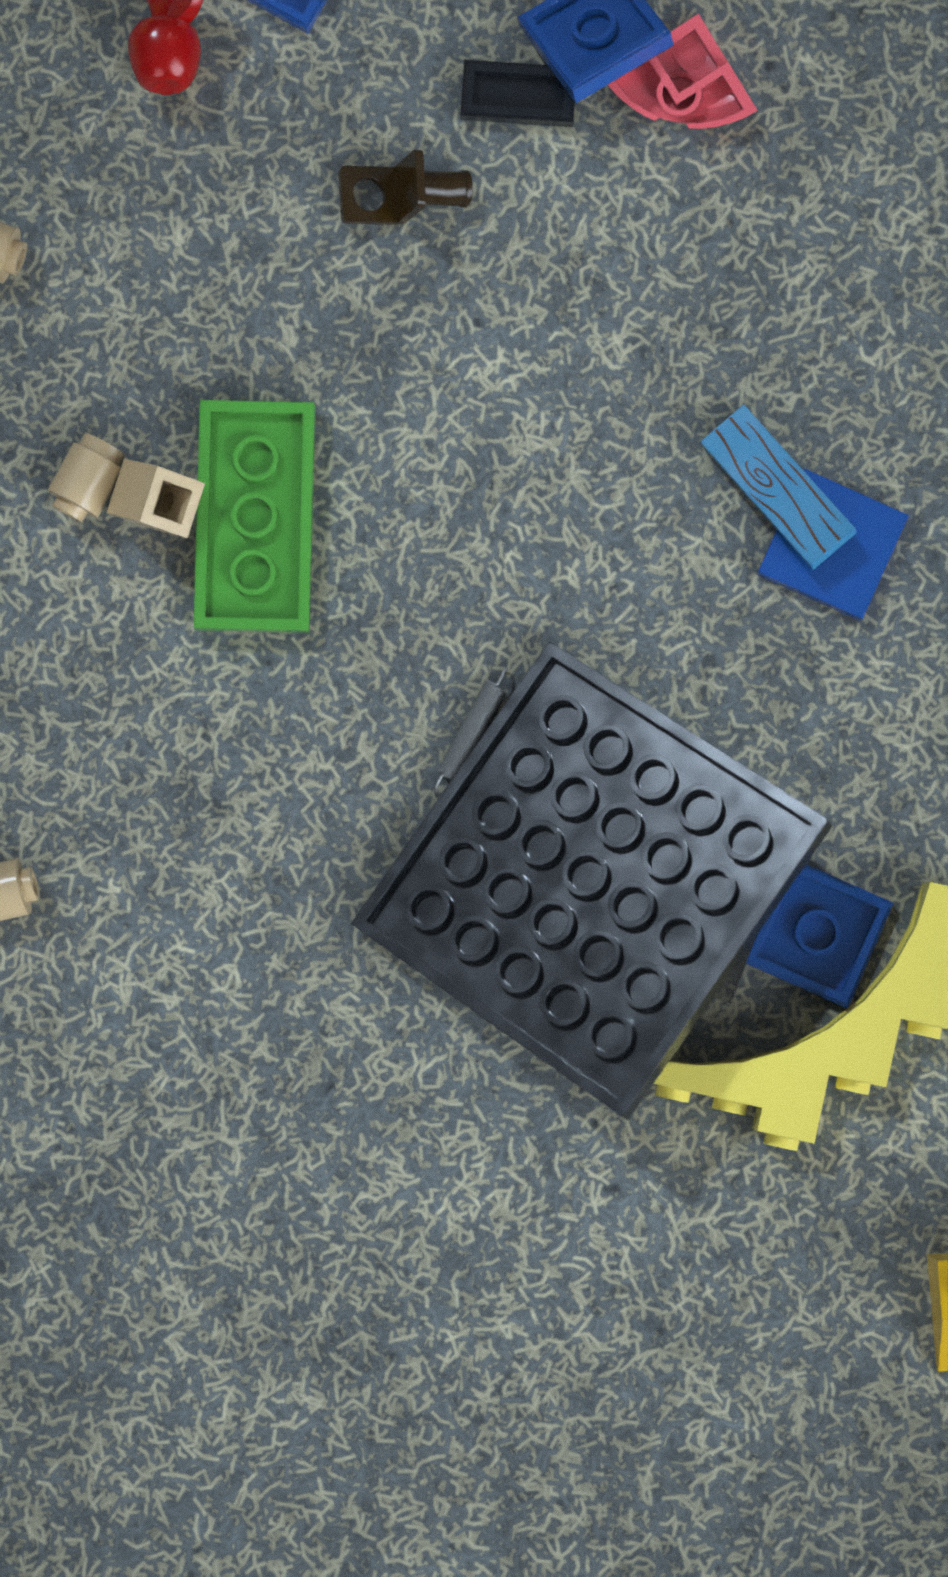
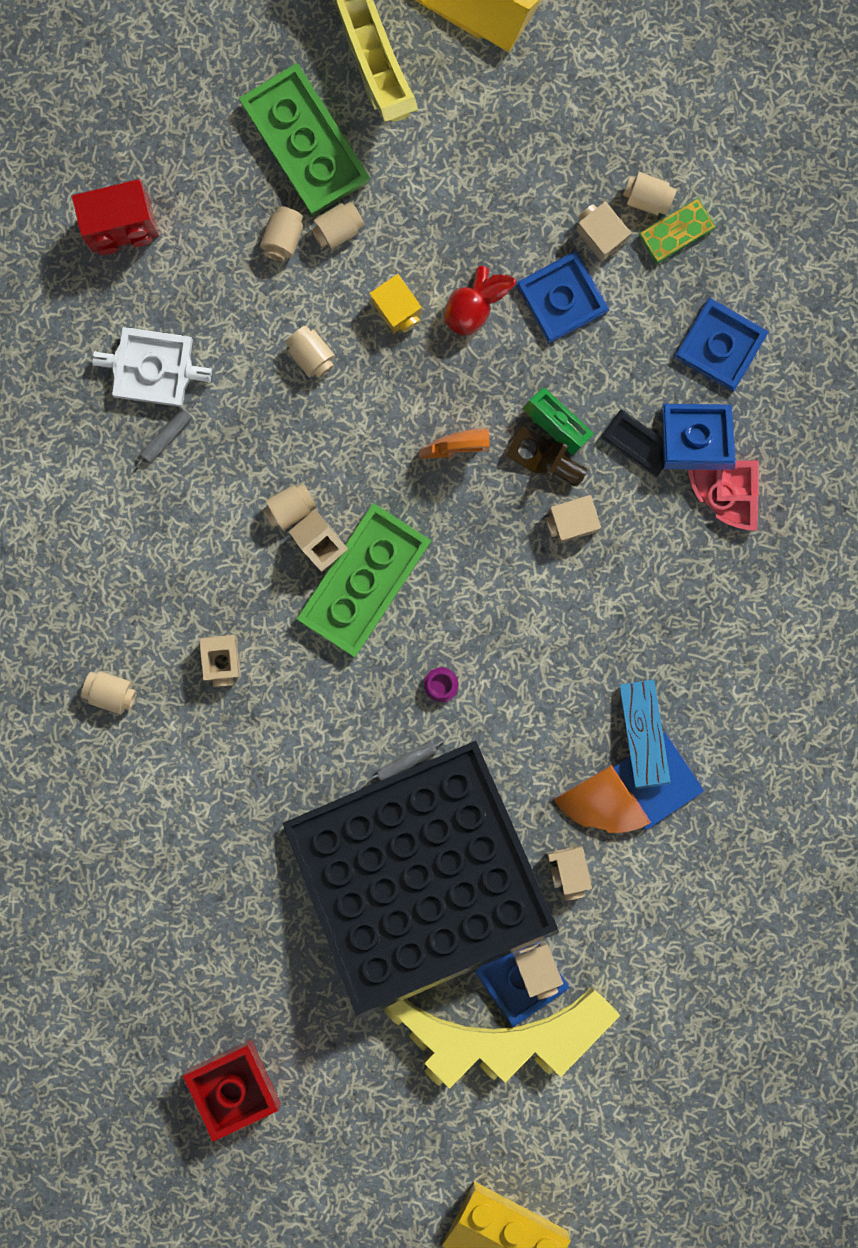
camera: 30 degrees right, 0 degrees up
none -> red brick [183,1039,281,1142]
none -> tan brick [199,635,241,687]
none -> yellow brick [369,274,422,333]
none -> orange brick [418,428,490,459]
none -> magenta plate [424,667,459,702]
none -> tan brick [513,940,563,1000]
none -> green plate [522,387,595,455]
none -> tan brick [545,495,601,544]
none -> tan brick [546,845,592,901]
none -> orange brick [554,764,651,833]

